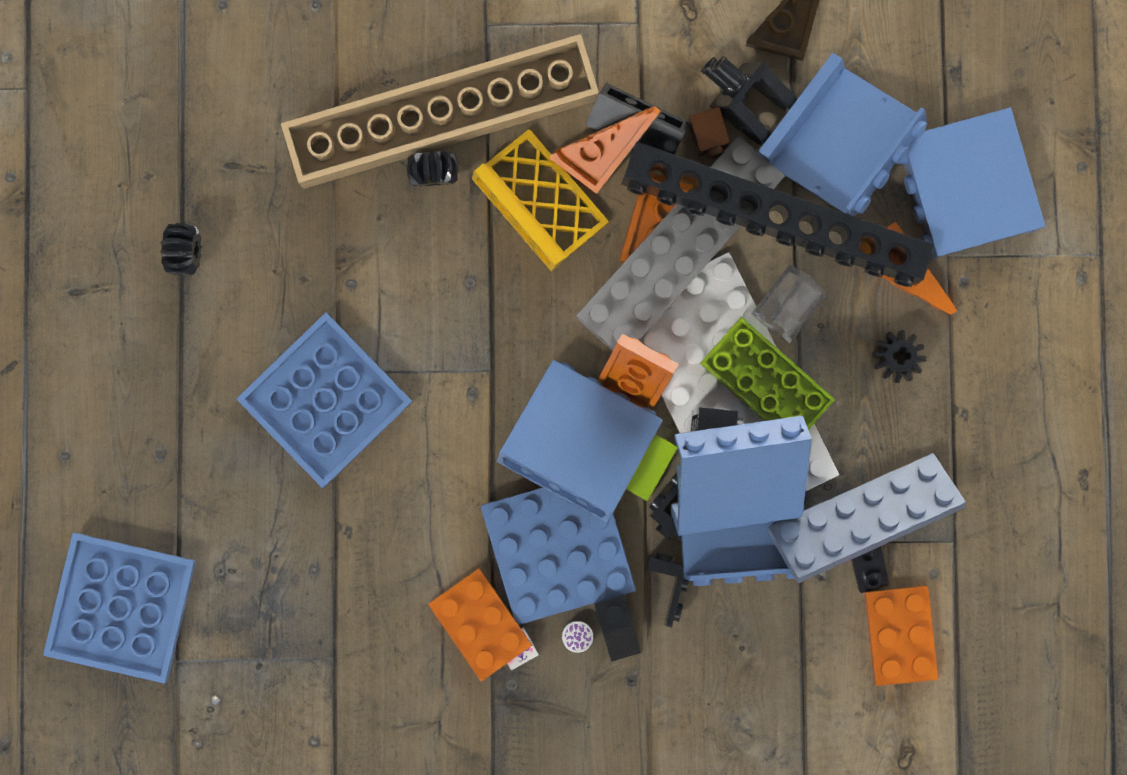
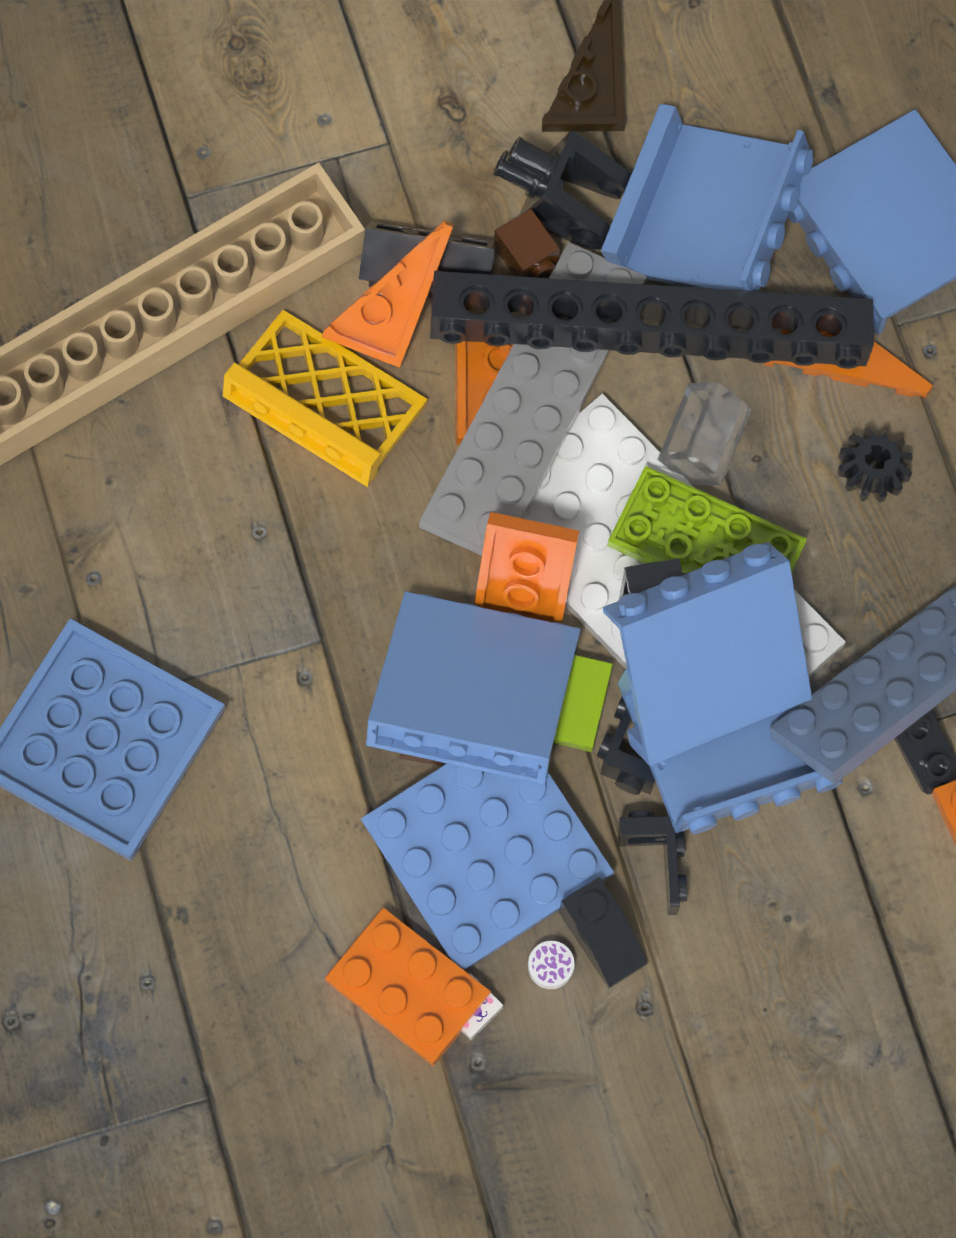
camera: 20 degrees left, 15 degrees down
black gear [406,151,459,187] -> none

